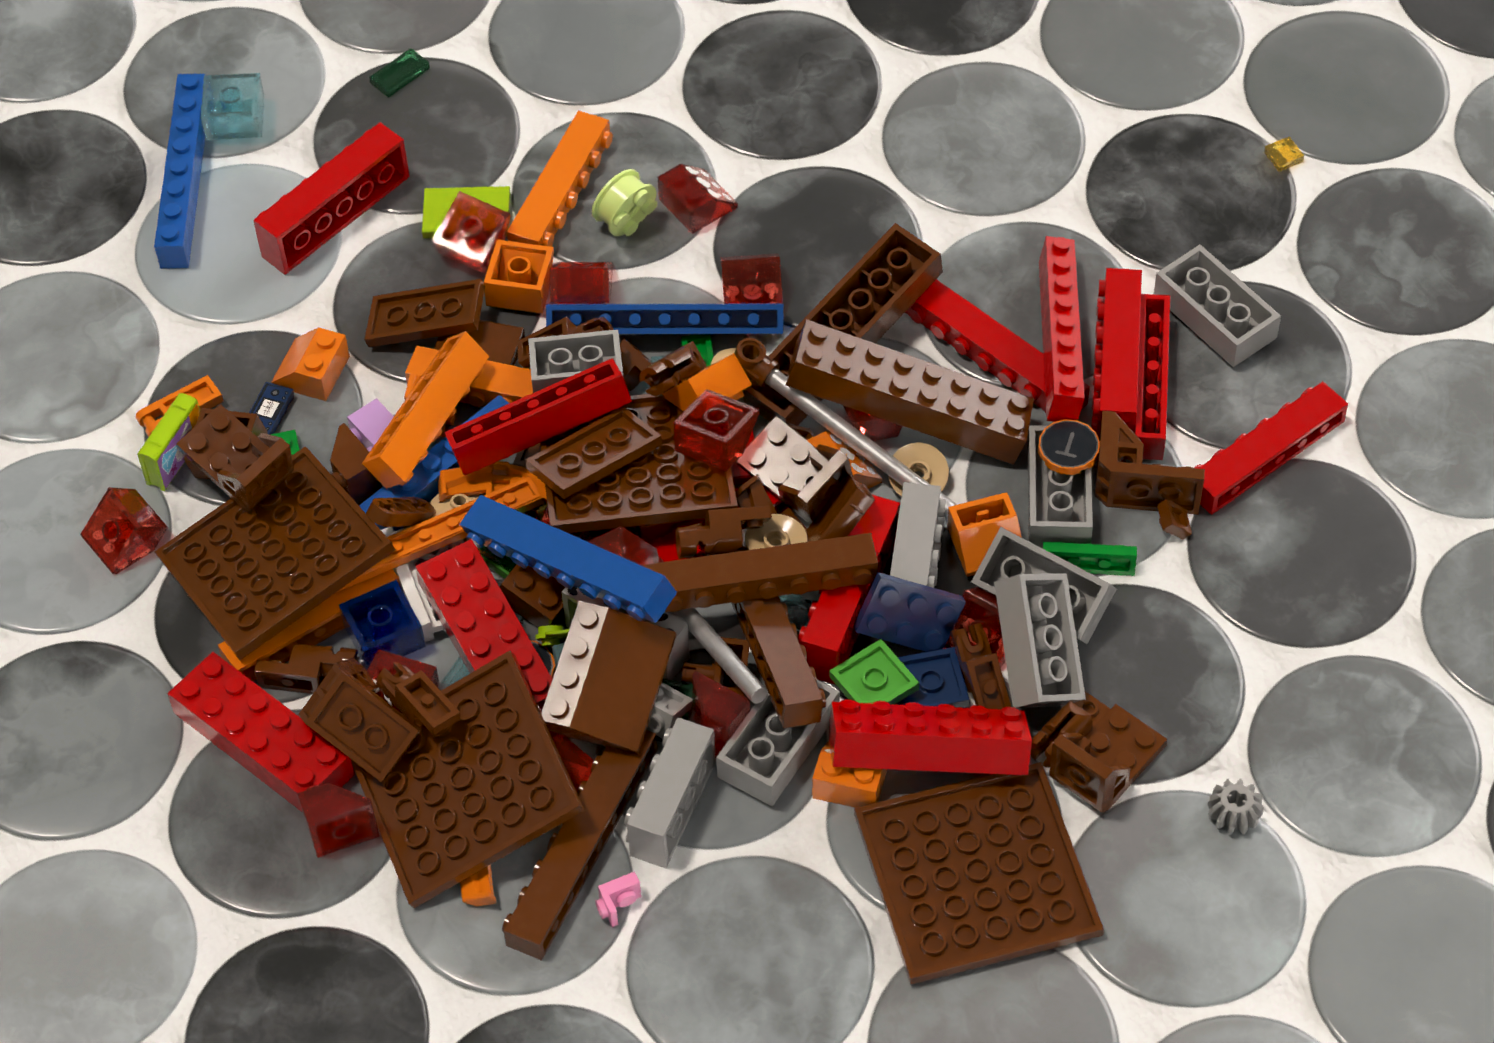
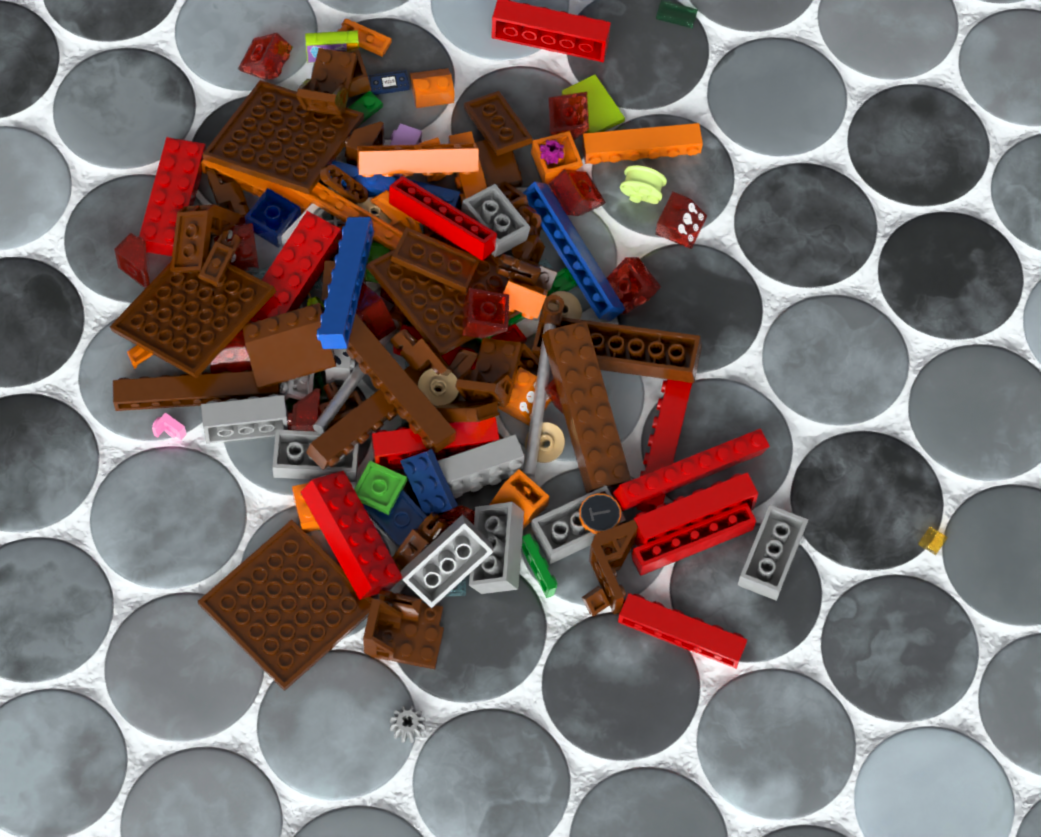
camera: 55 degrees right, 10 degrees up
none -> magenta gear [540,139,564,164]

